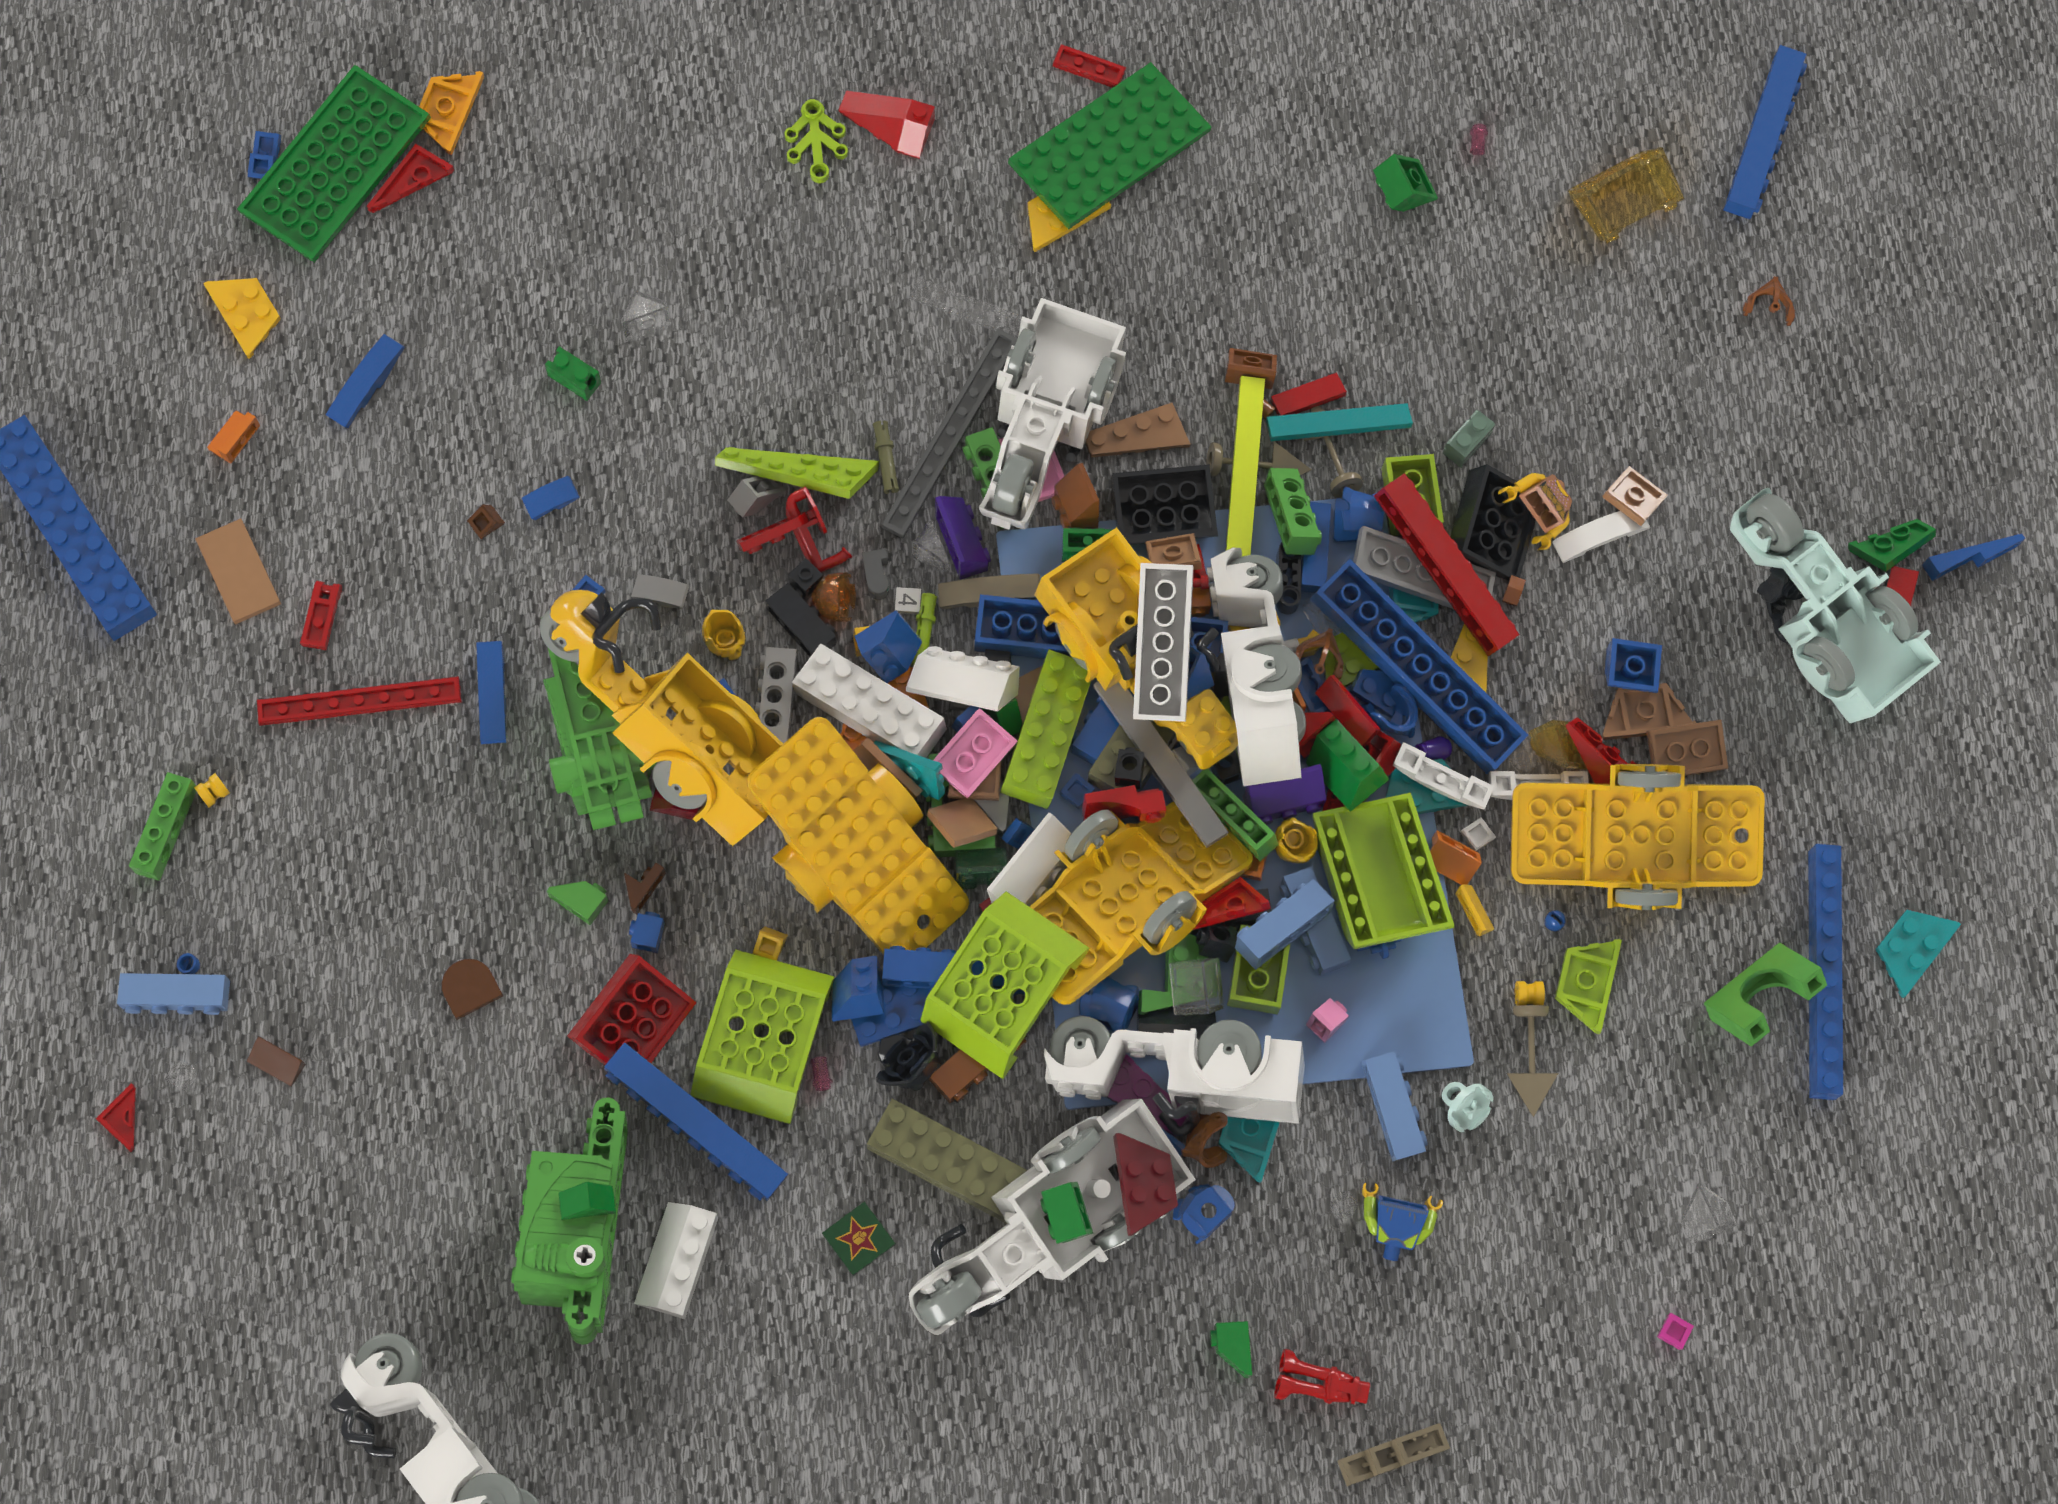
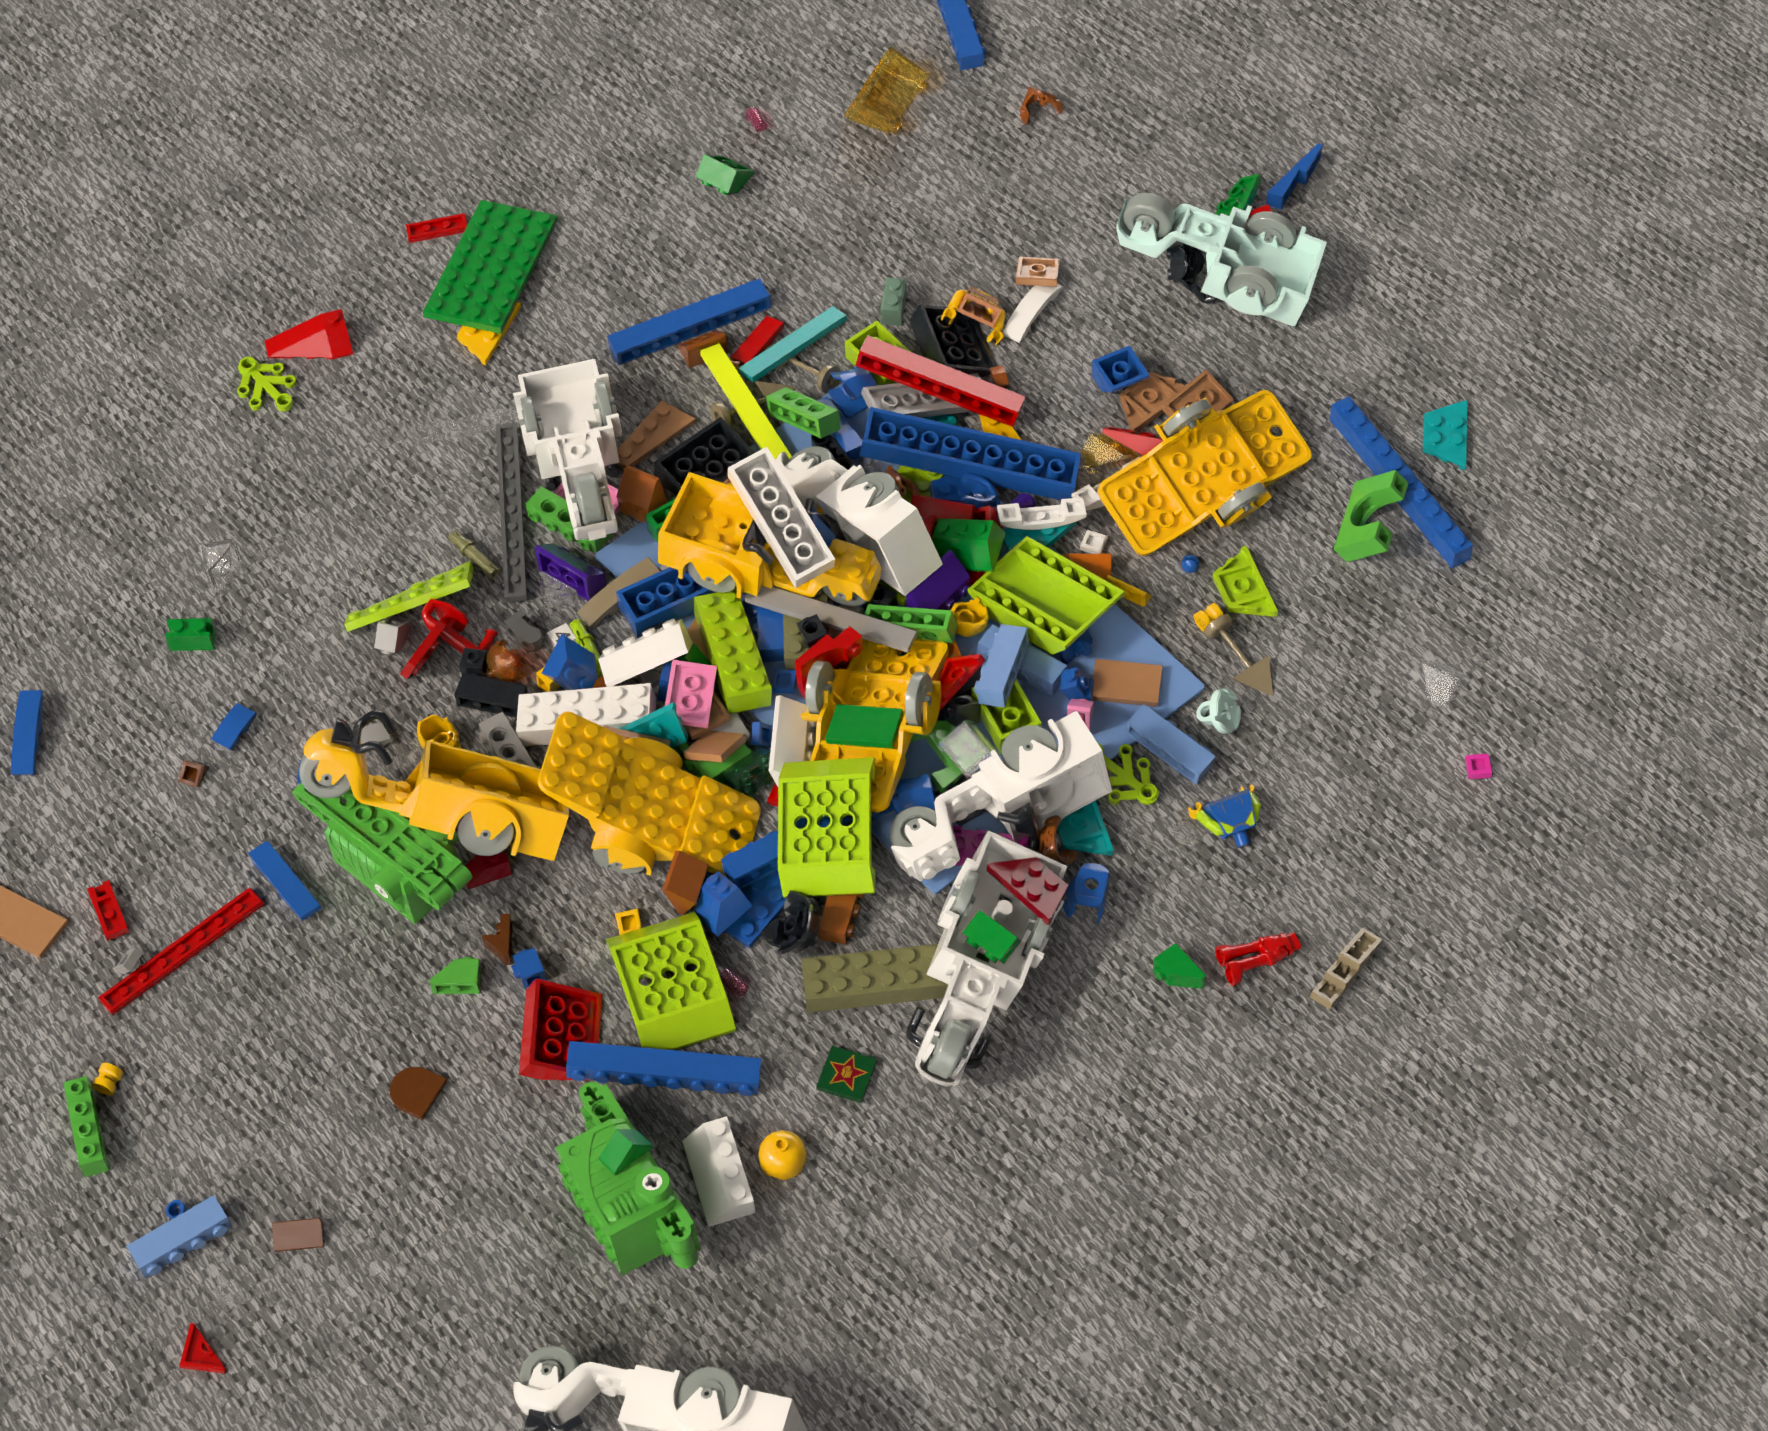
camera: 25 degrees left, 15 degrees down
none -> light grey plate [115,948,143,974]
none -> blue brick [607,278,771,366]
none -> dark orange slope [662,850,709,915]
none -> yellow cylinder [758,1130,807,1180]
none -> green tile [825,704,903,749]
none -> blue brick [1060,667,1094,700]
none -> medium nougat tile [1091,659,1163,707]
none -> lime plant [1097,742,1159,805]

